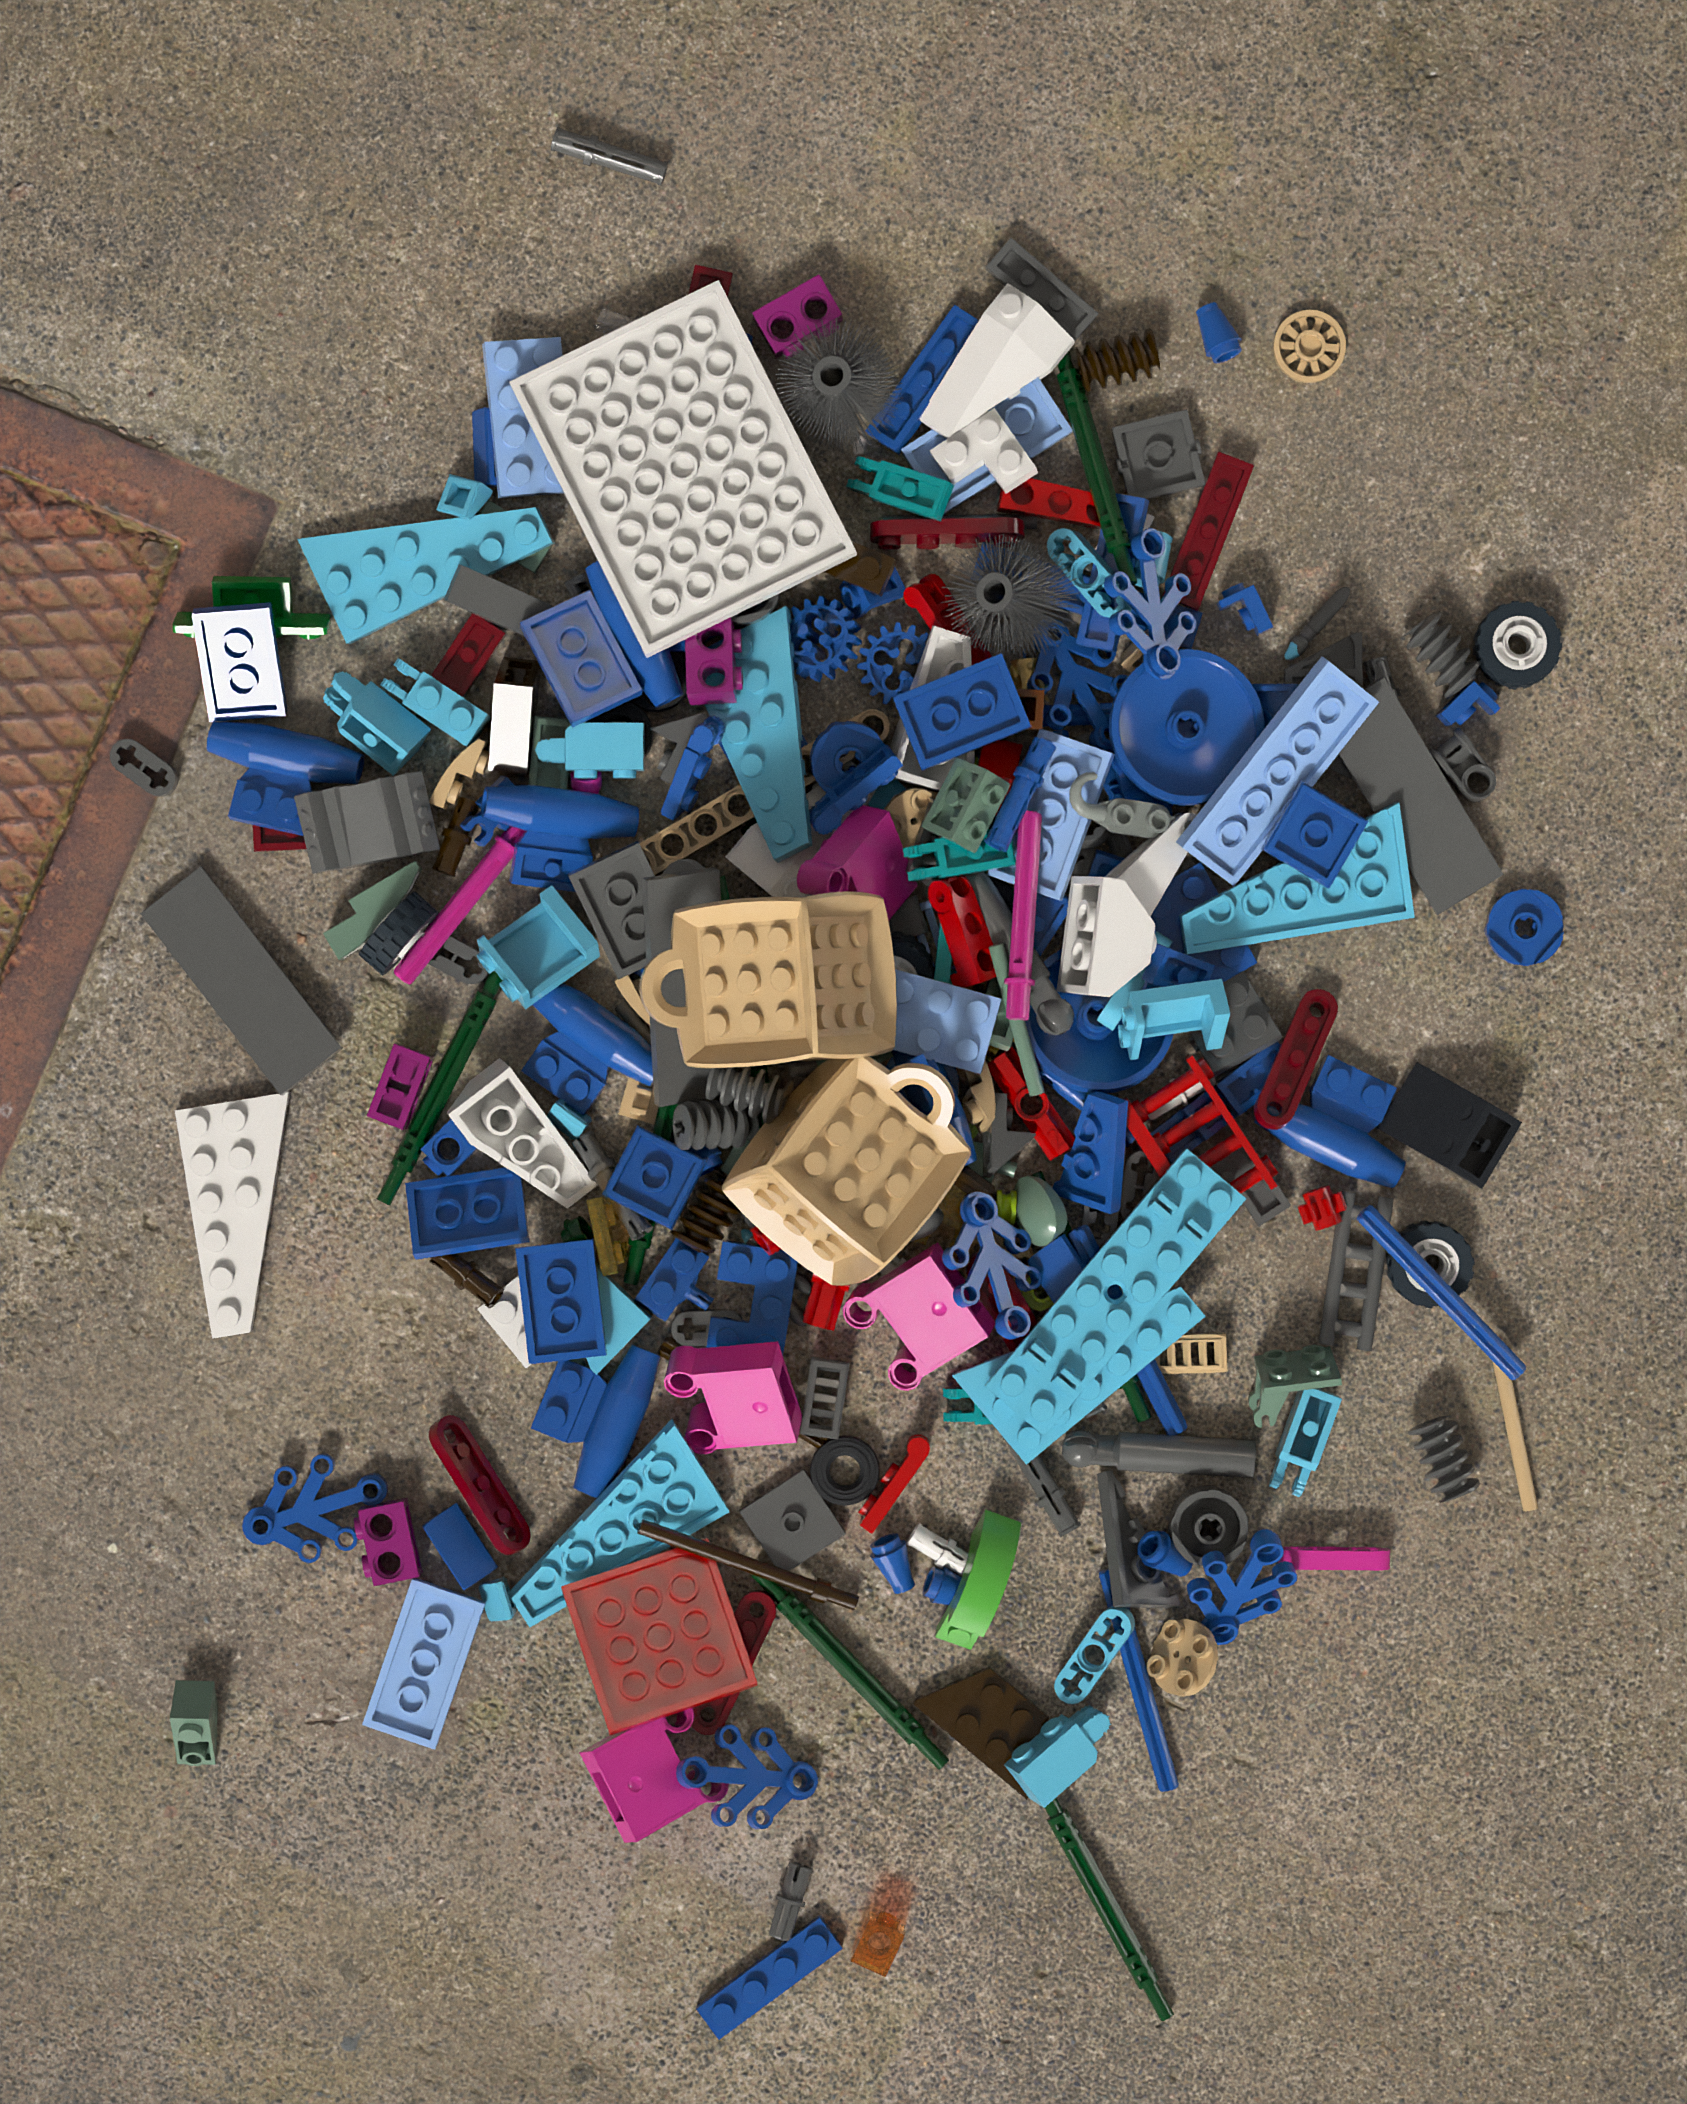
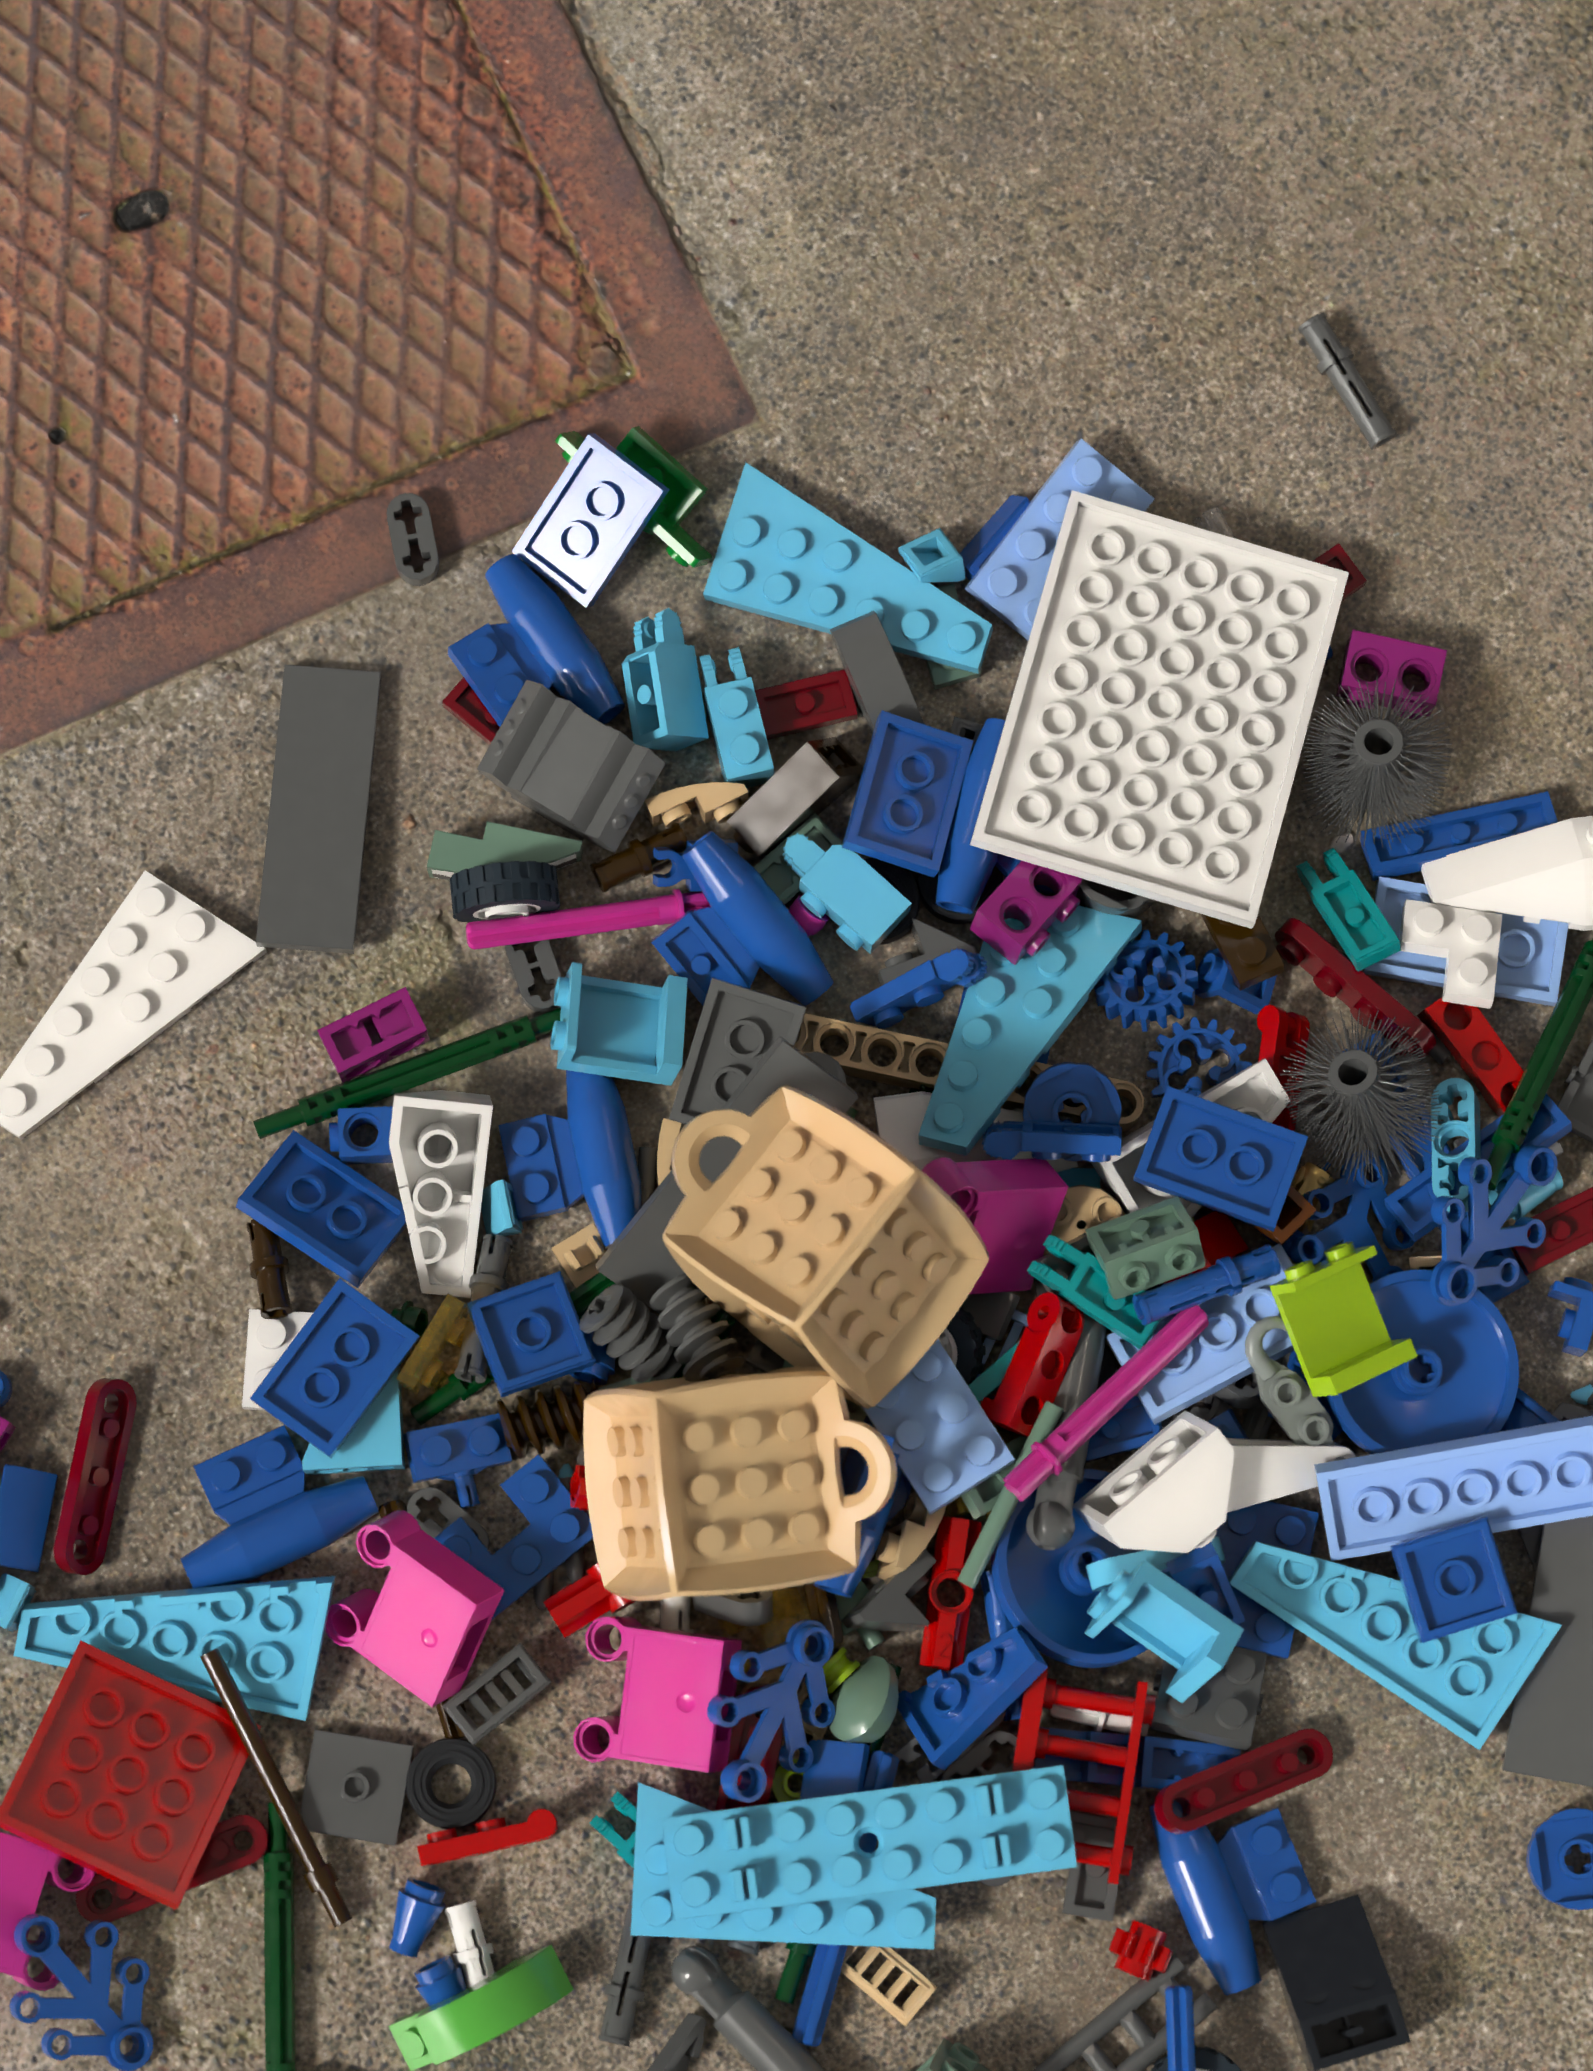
camera: 30 degrees right, 10 degrees down
none -> lime panel [1269,1241,1418,1397]

